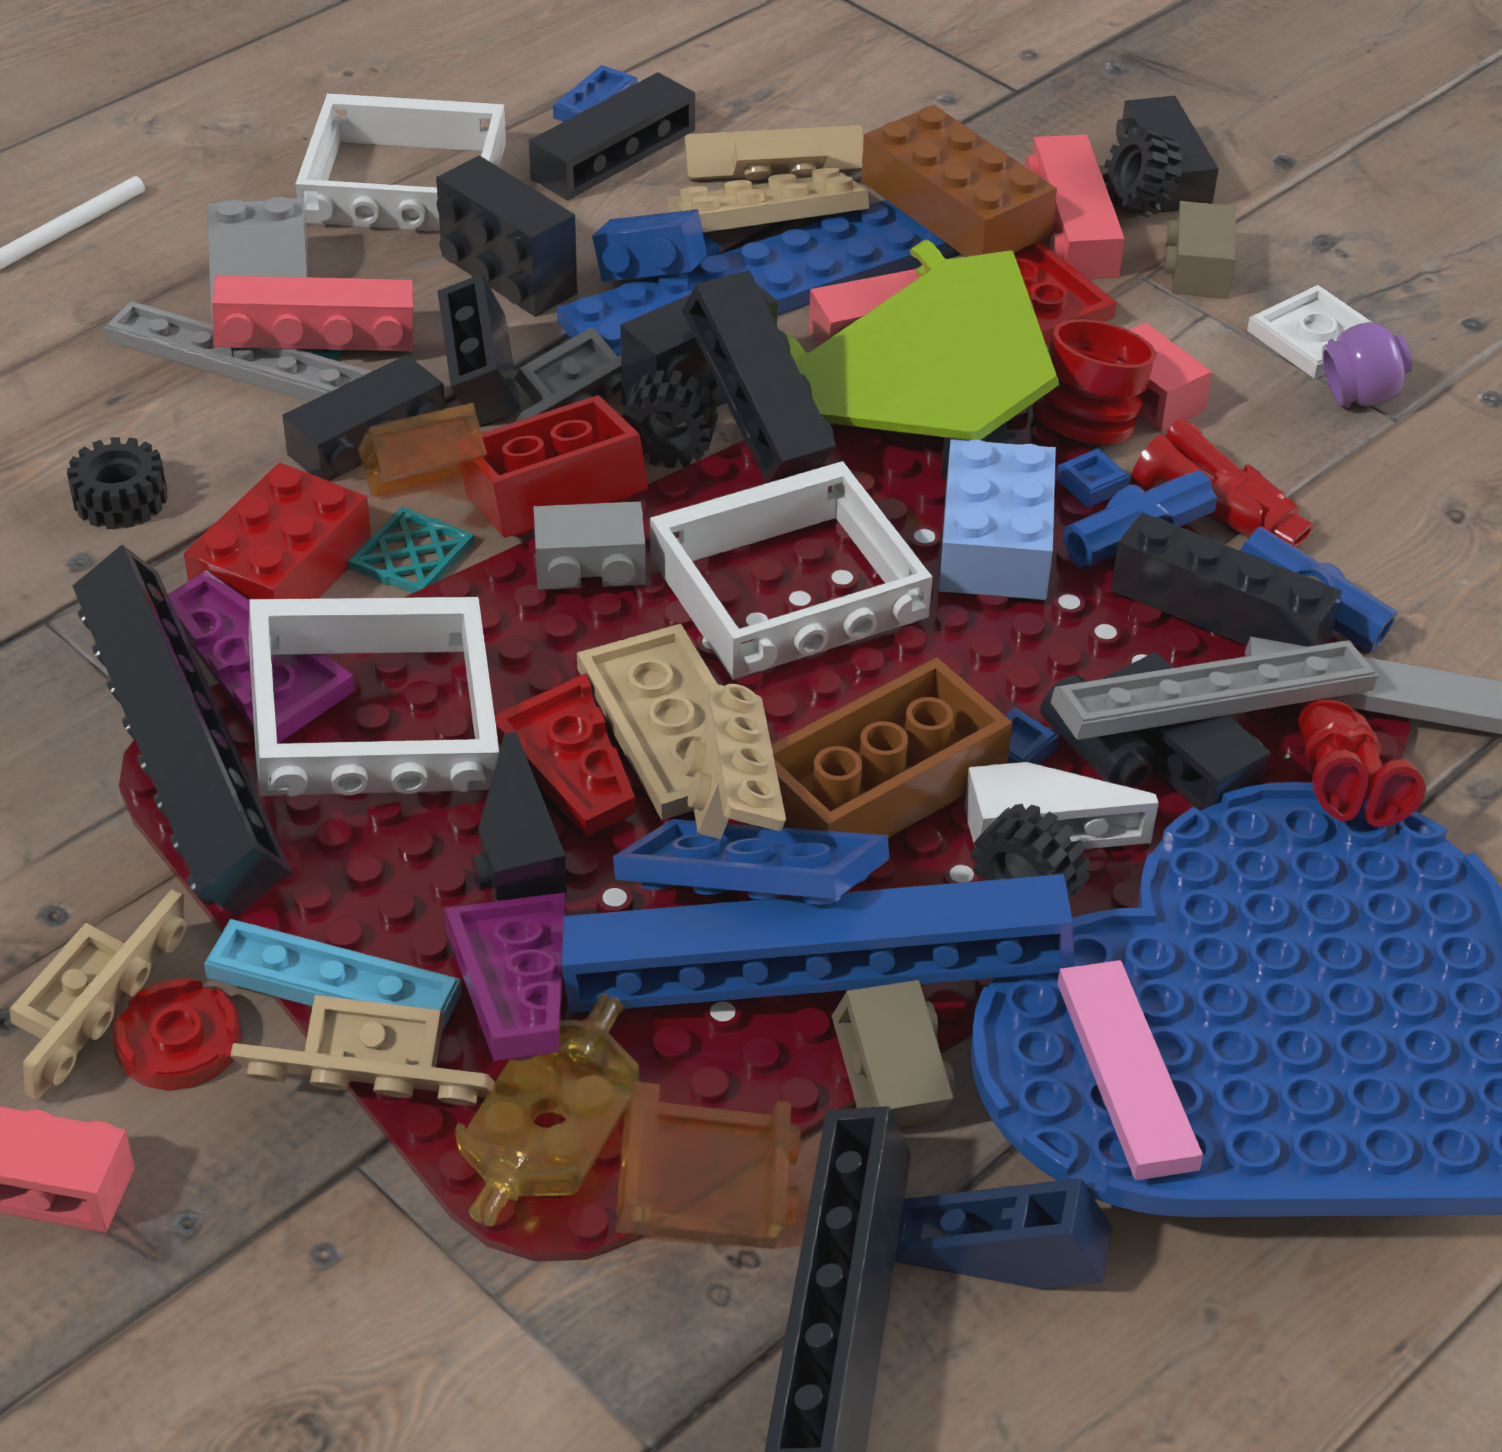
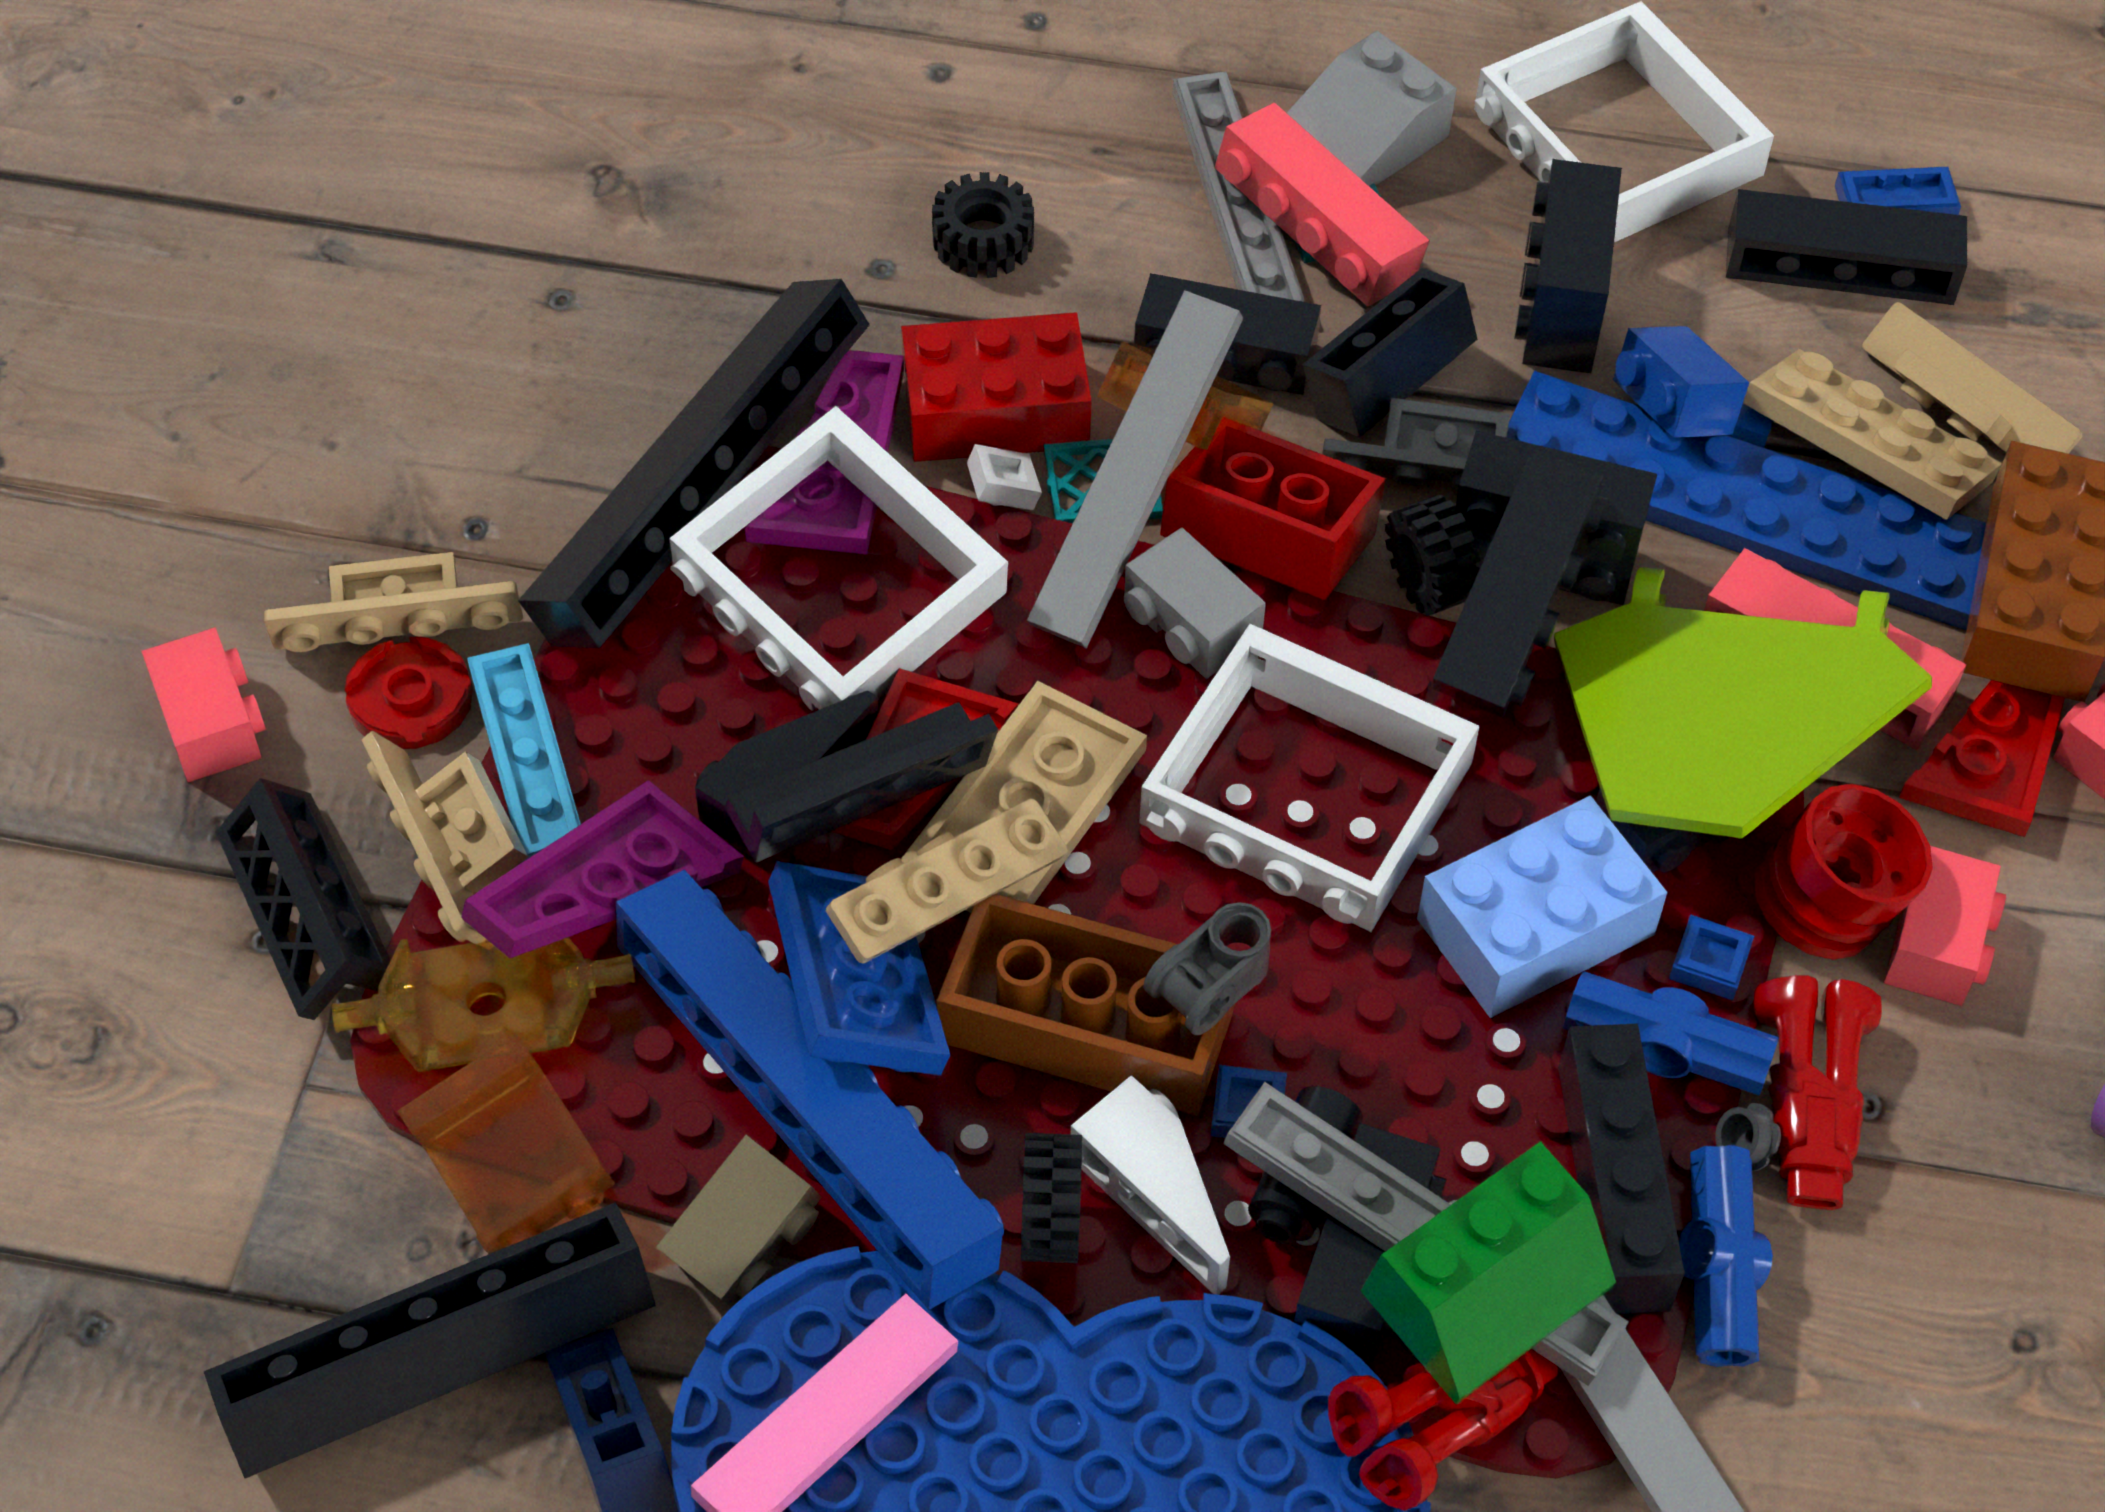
camera: 55 degrees right, 10 degrees up
none -> black fence [215,778,398,1020]
none -> black fence [725,702,998,863]
none -> white plate [967,444,1042,510]
none -> light grey tile [1027,290,1243,648]
none -> dark grey piece [1143,902,1271,1035]
none -> green slope [1360,1141,1616,1405]
none -> dark grey plate [1715,1103,1781,1171]

